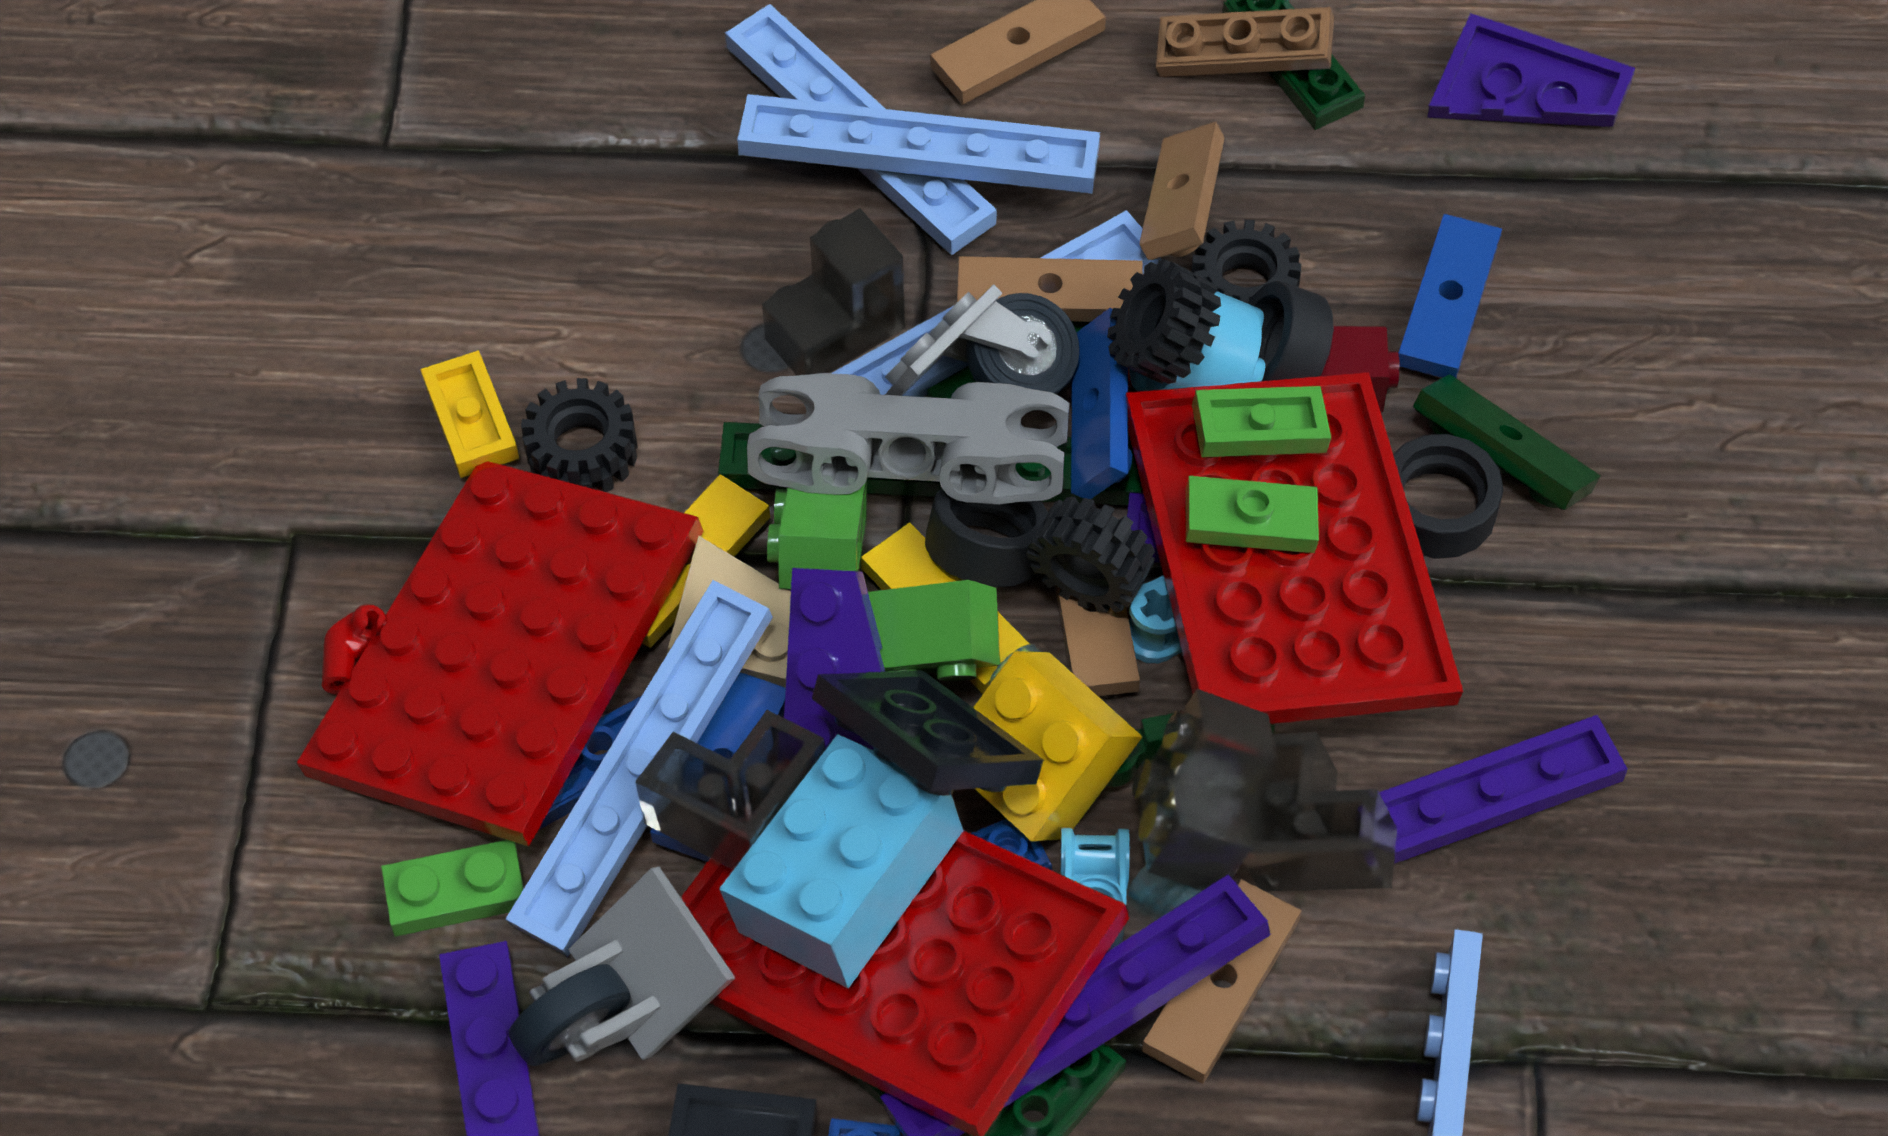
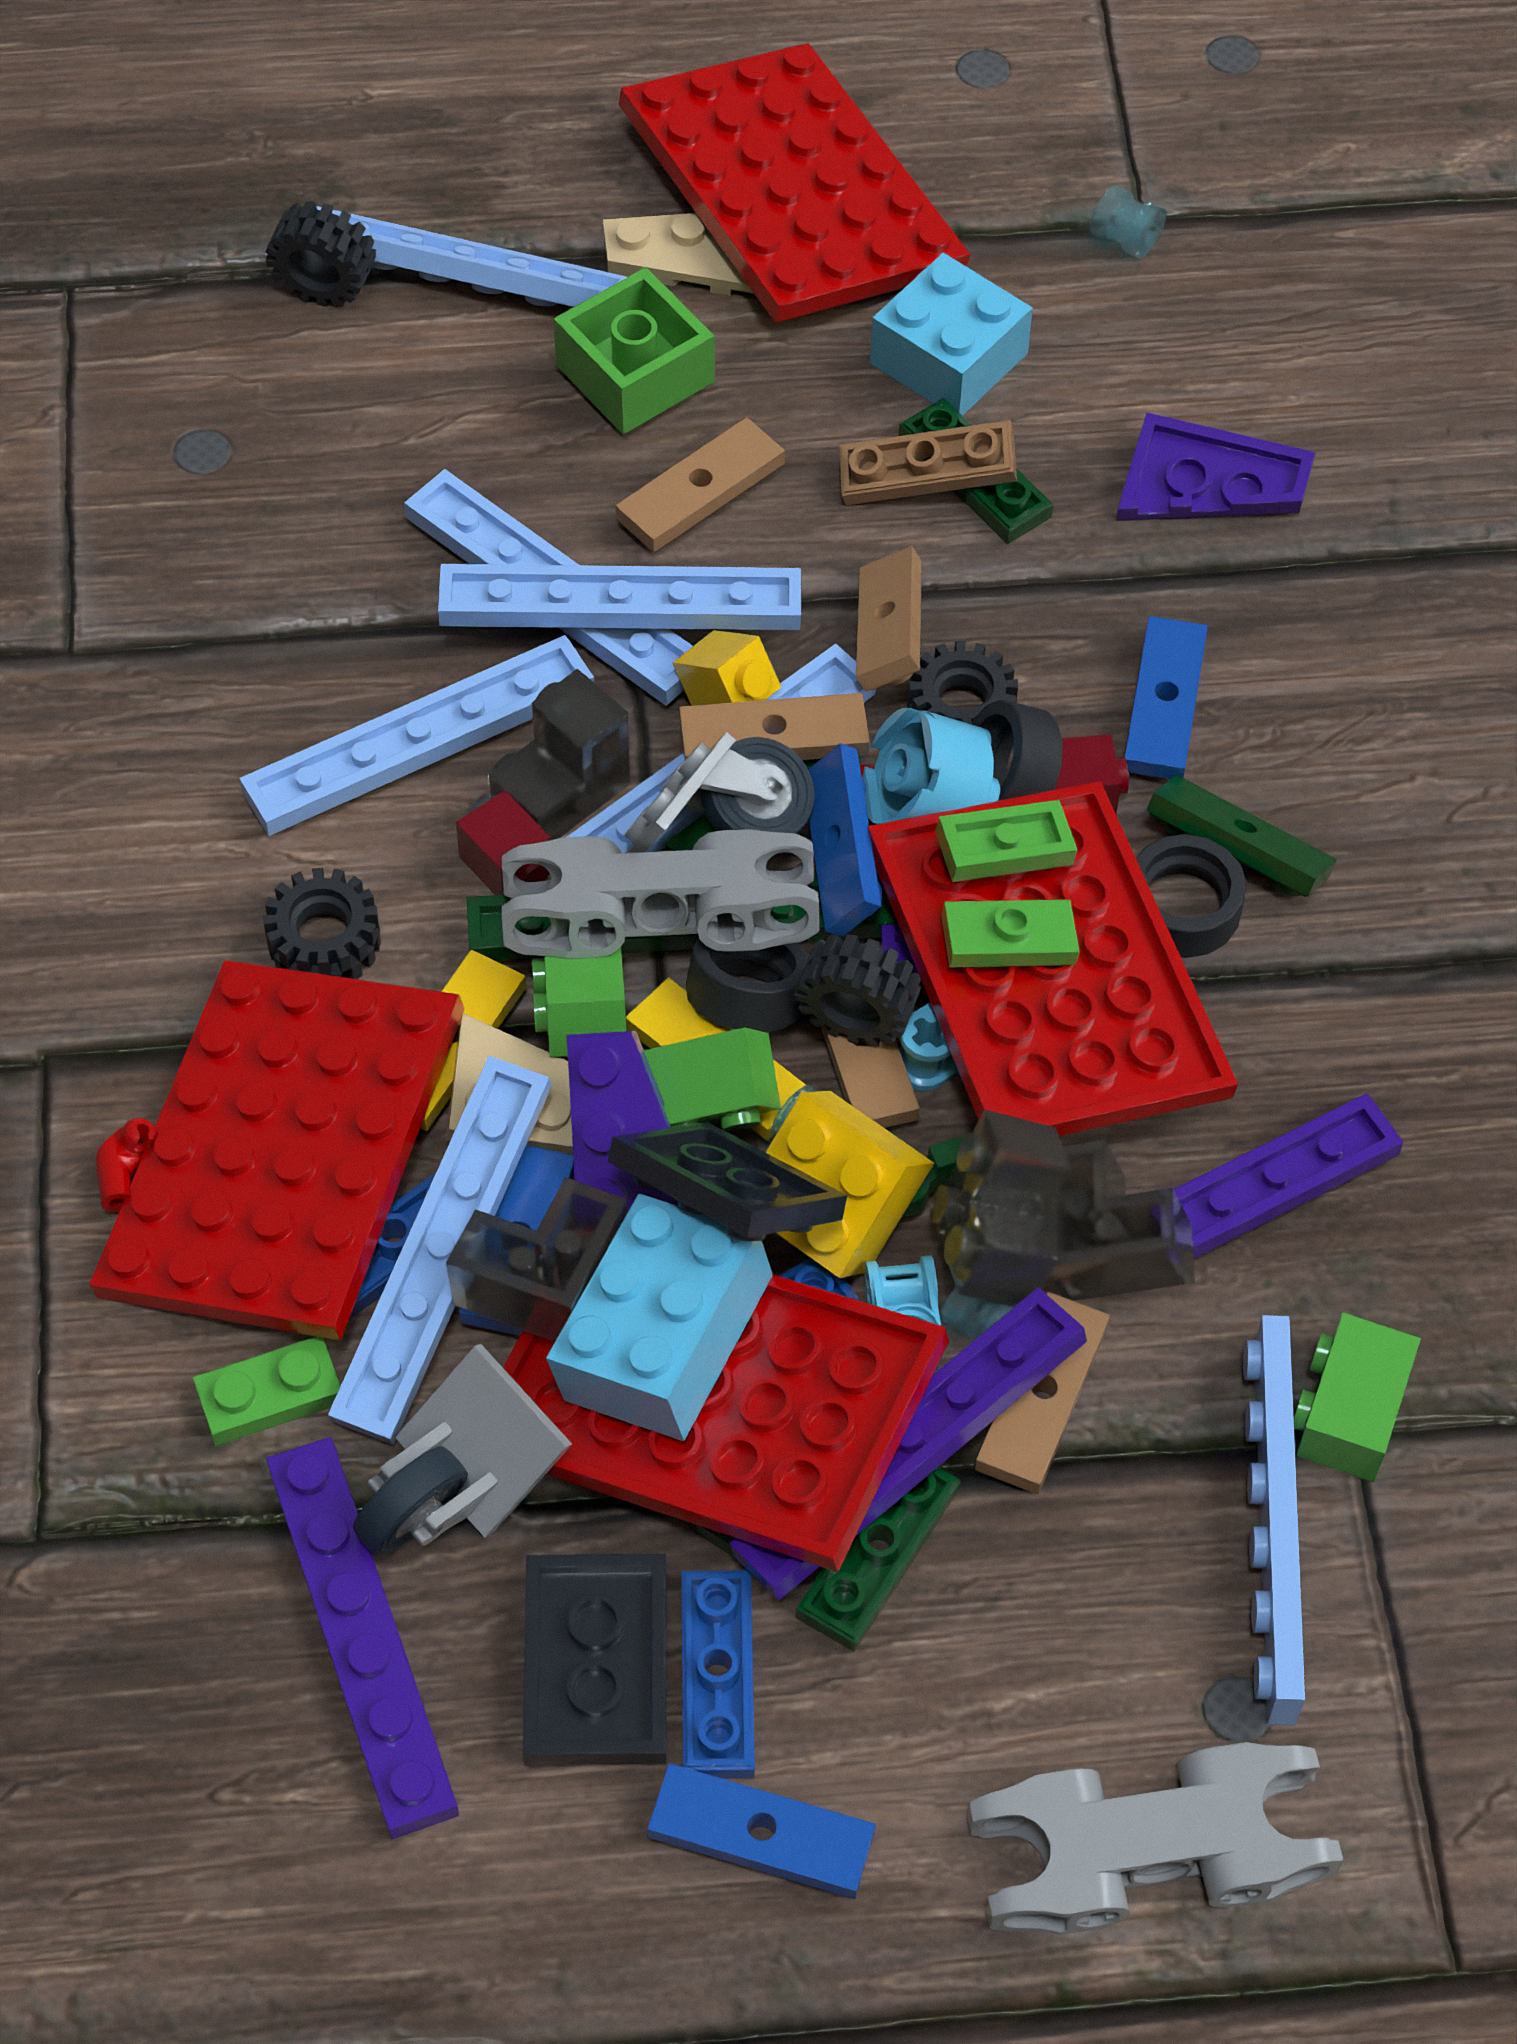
camera: 10 degrees left, 0 degrees up
yellow plate [420,350,519,478] -> none
black tyre [1107,259,1221,384] -> none
none -> light blue plate [239,635,594,836]
none -> dark red brick [456,790,551,895]
none -> yellow brick [672,630,781,706]
none -> bright green brick [1294,1313,1421,1482]

